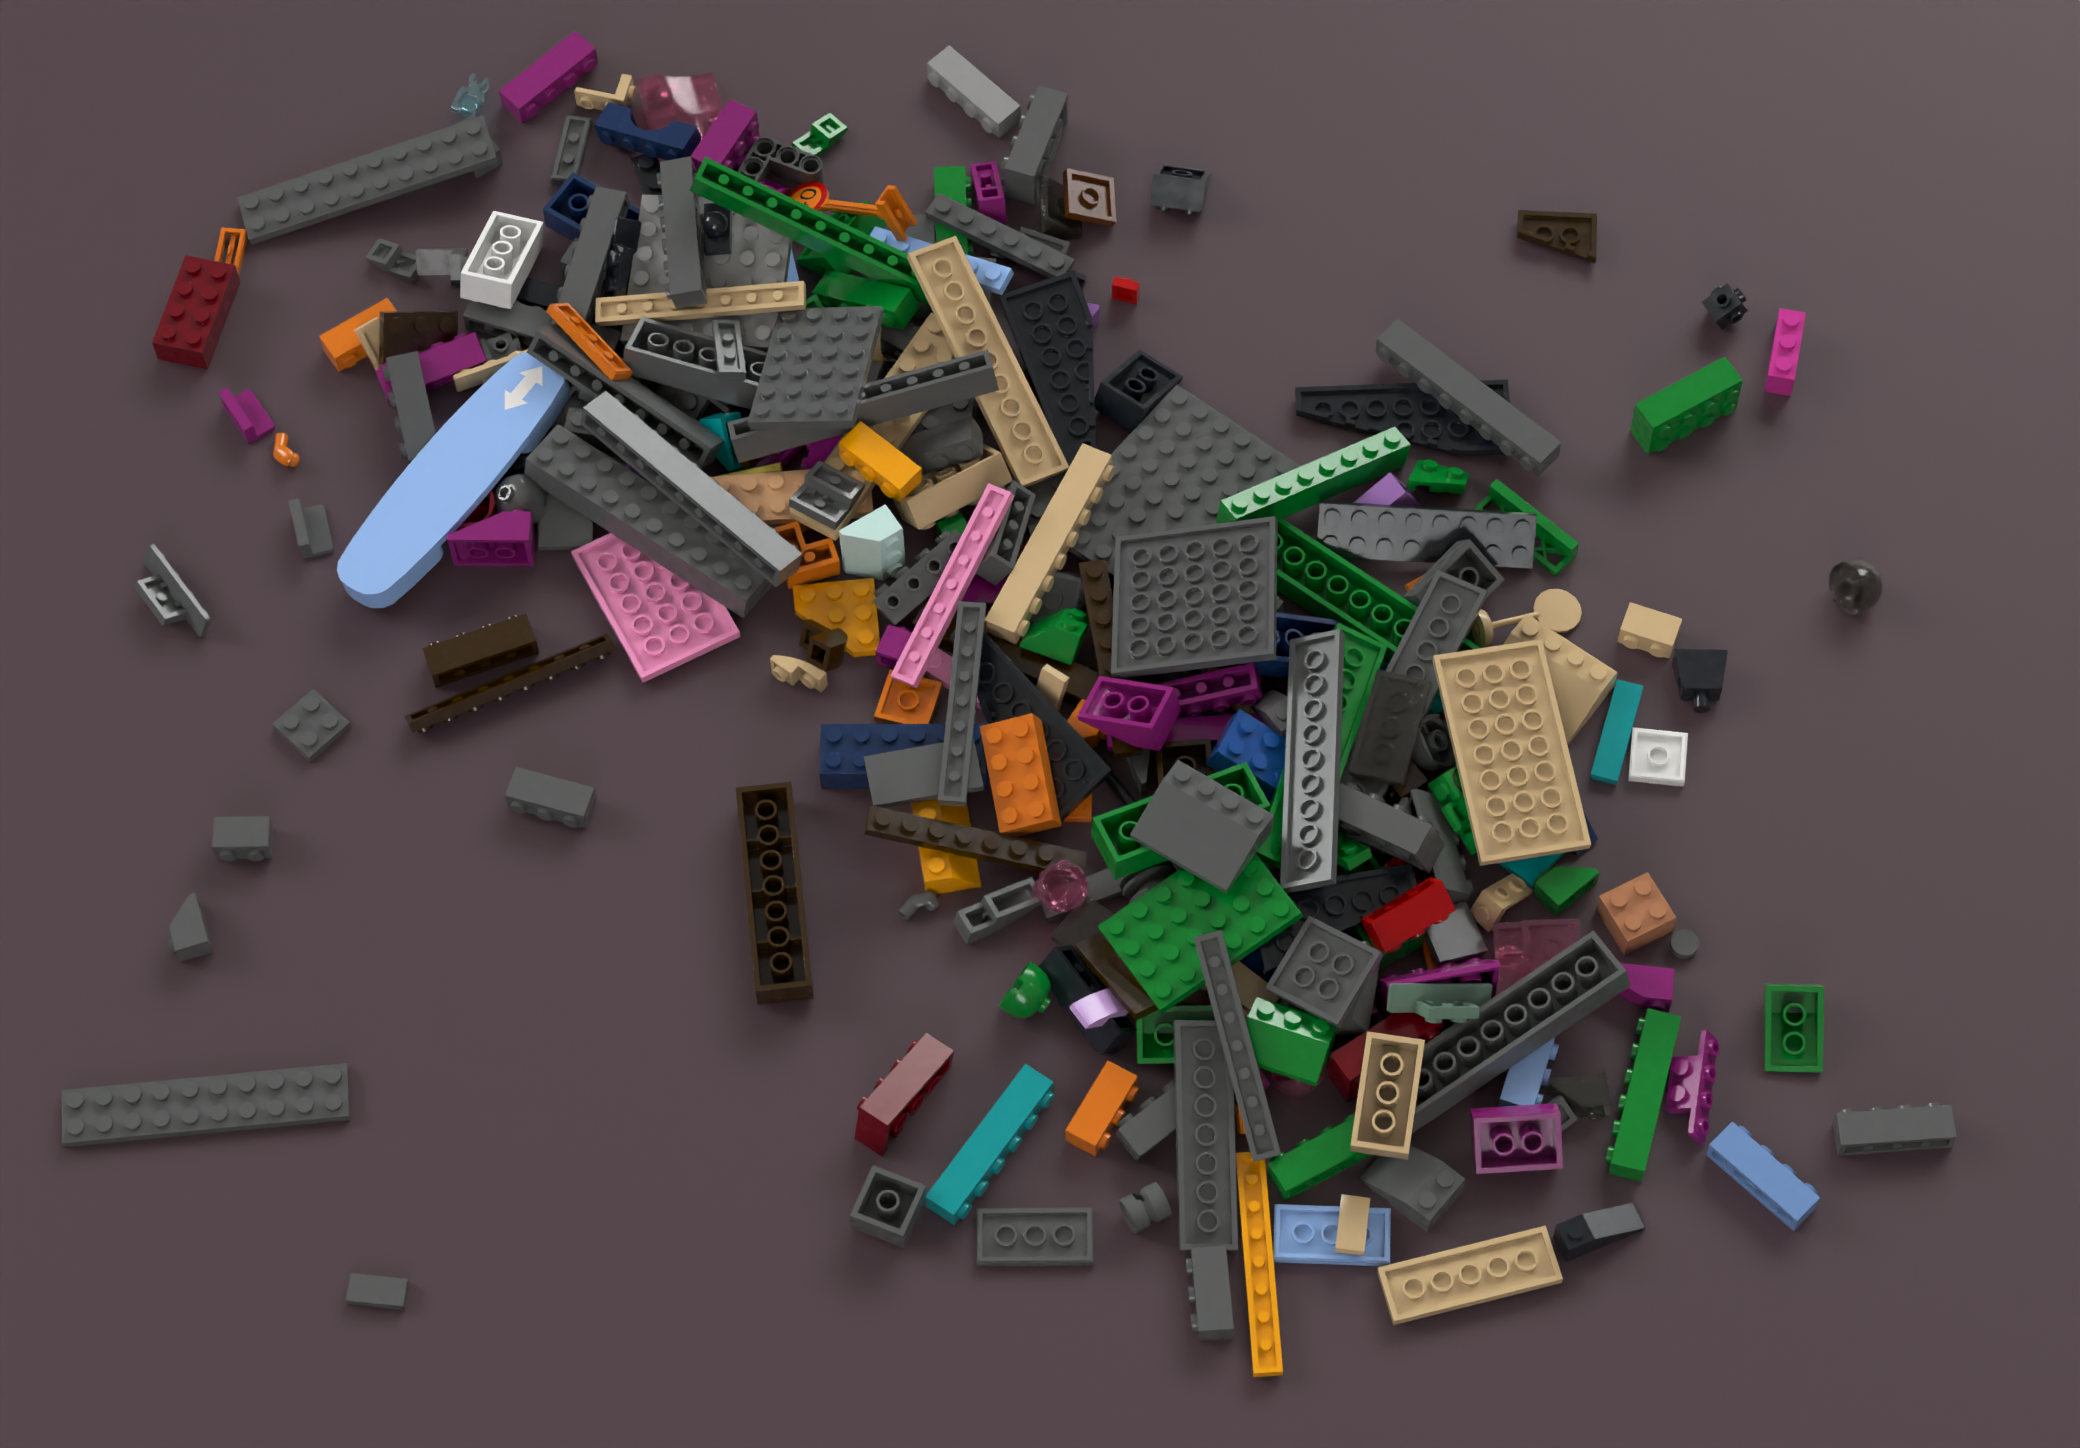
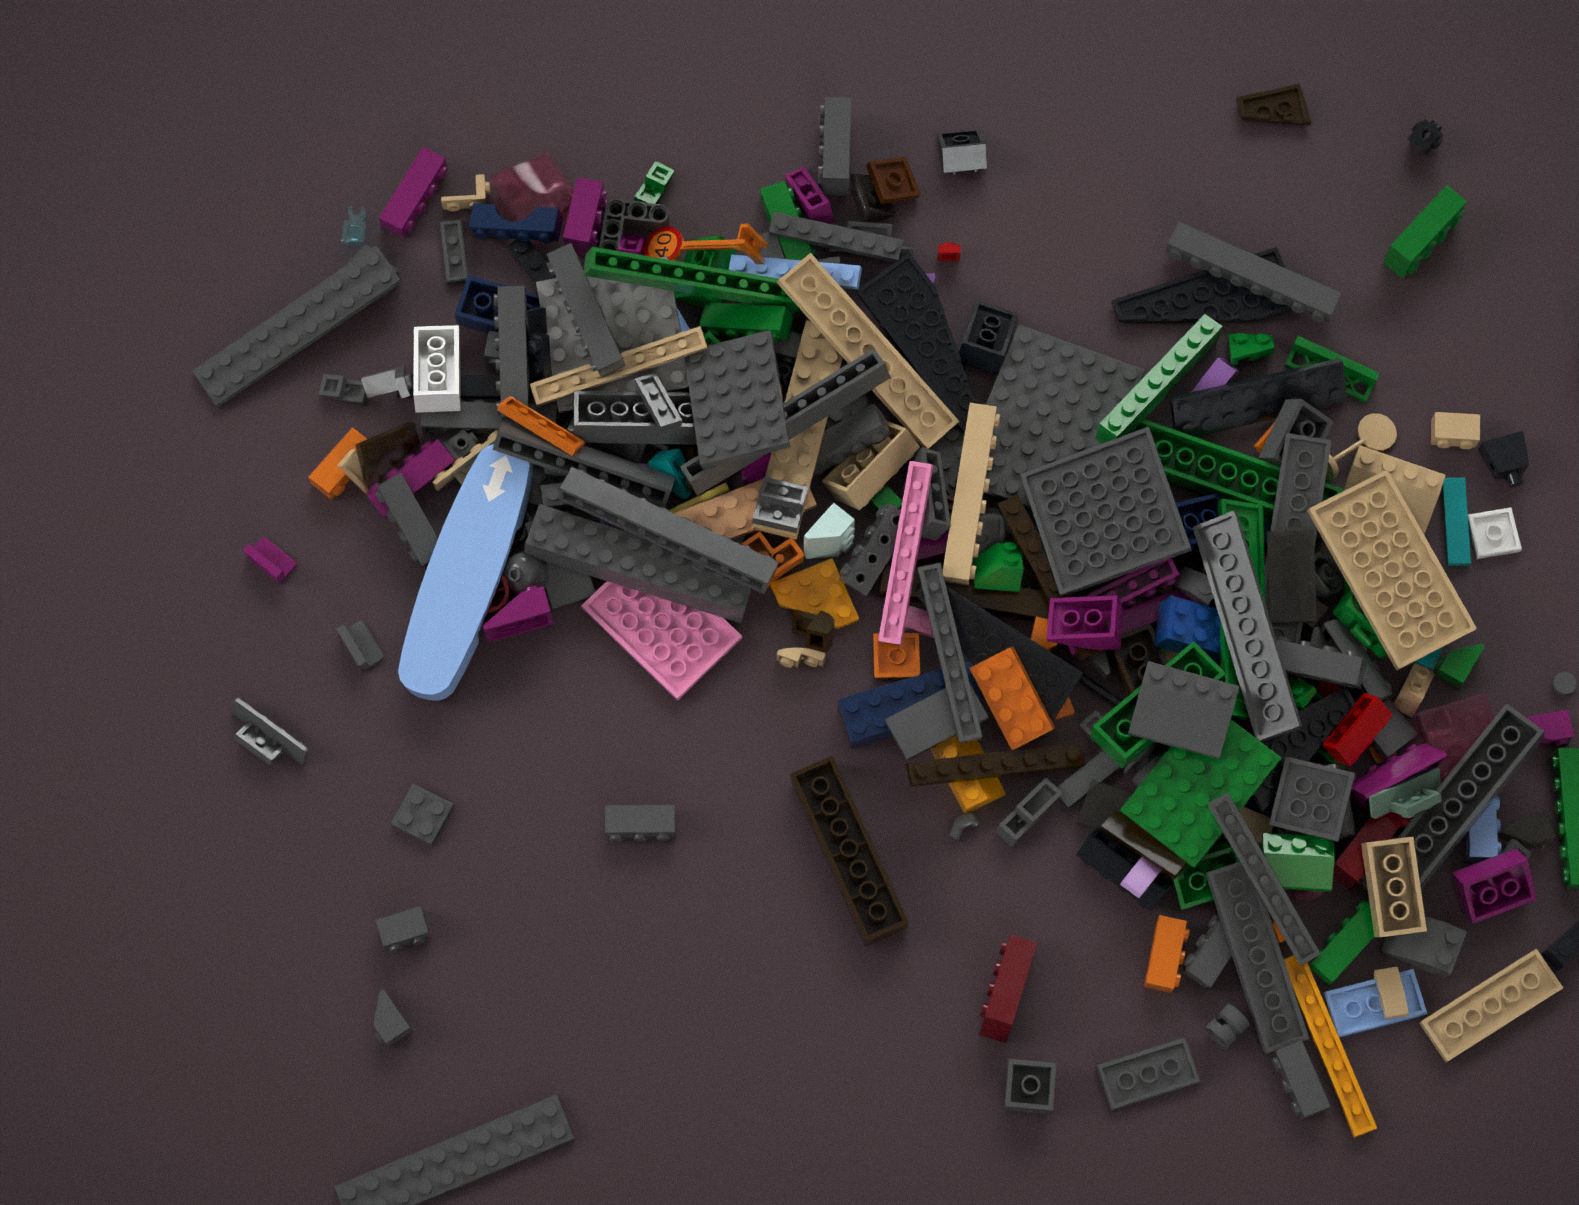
camera: 20 degrees left, 10 degrees up
dark red brick [152,255,240,369] -> none
orange tile [214,227,248,276] -> none
orange arm [273,433,300,467] -> none
dark brown plate [404,633,616,733] -> none
dark brown brick [422,614,539,688] -> none
black tile [702,203,732,256] -> none
light orange brick [839,421,922,502] -> none
magenta brick [876,624,912,669] -> none
teal brick [925,1064,1055,1226] -> none
light grey brick [927,45,1021,138] -> none
green cylinder [998,961,1051,1019] -> none
clear pink hair [1032,860,1089,912] -> none
tan tile [1036,664,1069,711] -> none
nougat brick [1596,872,1677,955] -> none
dark pink brick [1764,308,1806,396] -> none

